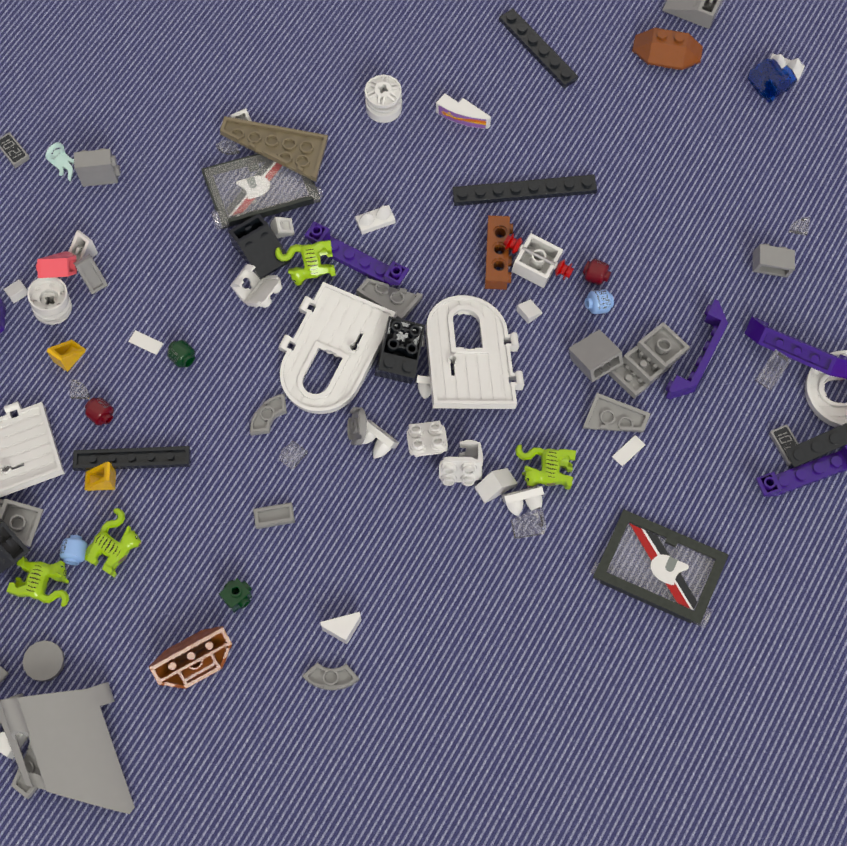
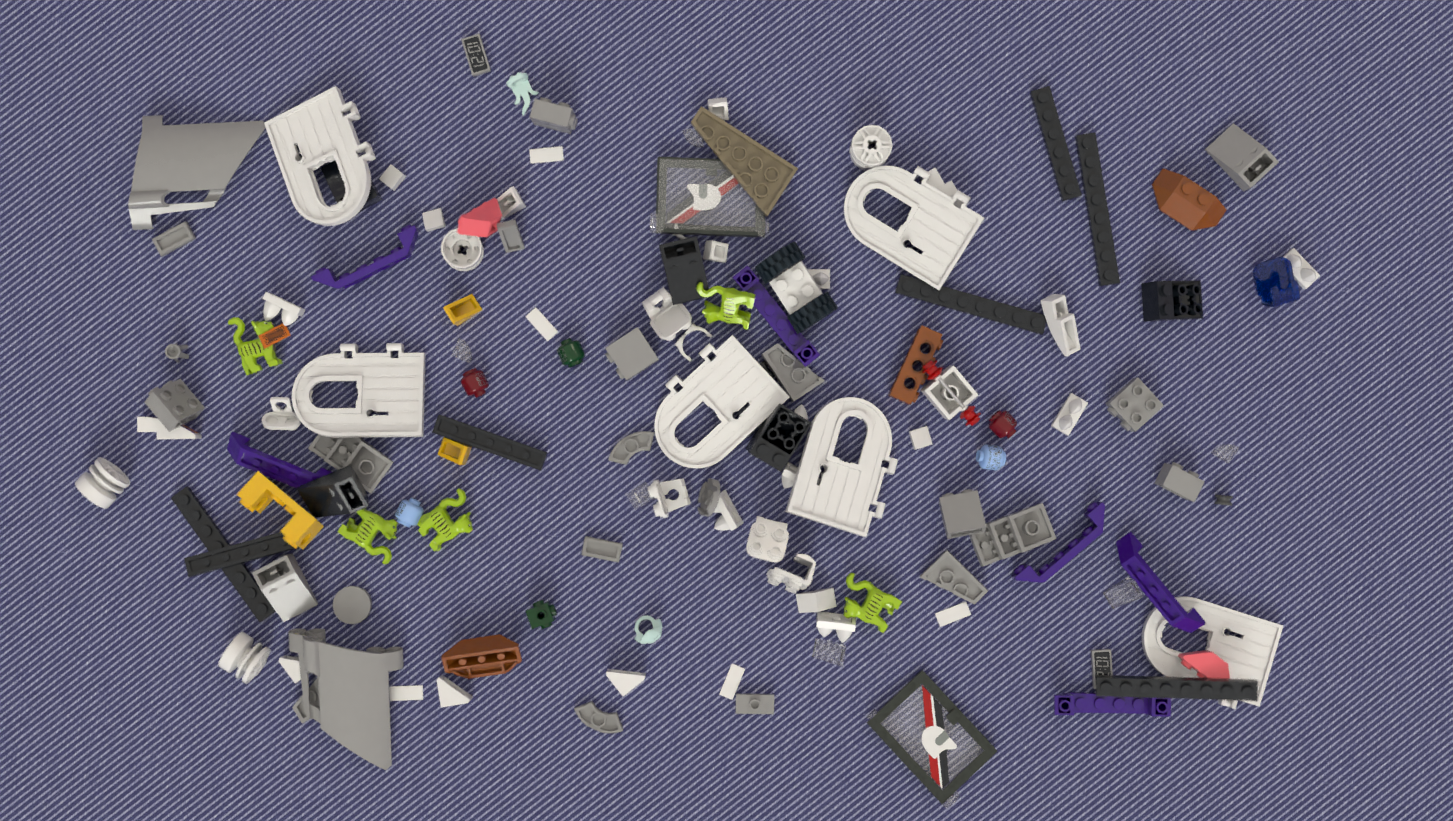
camera: 20 degrees right, 20 degrees up
none -> white sticker [389,685,423,701]
none -> white slope [437,675,473,708]
none -> white sticker [529,146,564,164]
none -> light grey brick [605,327,659,381]
none -> light aqua piece [635,615,663,644]
none -> white piece [648,478,691,518]
none -> white cap [675,323,712,362]
none -> white sticker [719,664,745,700]
none -> light grey plate [736,693,774,714]
none -> plate [755,241,838,334]
none -> white door [844,166,985,291]
none -> white slope [1041,294,1081,356]
none -> white tile [1051,393,1088,436]
none -> black plate [1075,132,1120,287]
none -> light grey brick [1105,377,1164,432]
none -> black slope [1141,280,1203,322]
none -> dark grey bush [1214,494,1233,506]

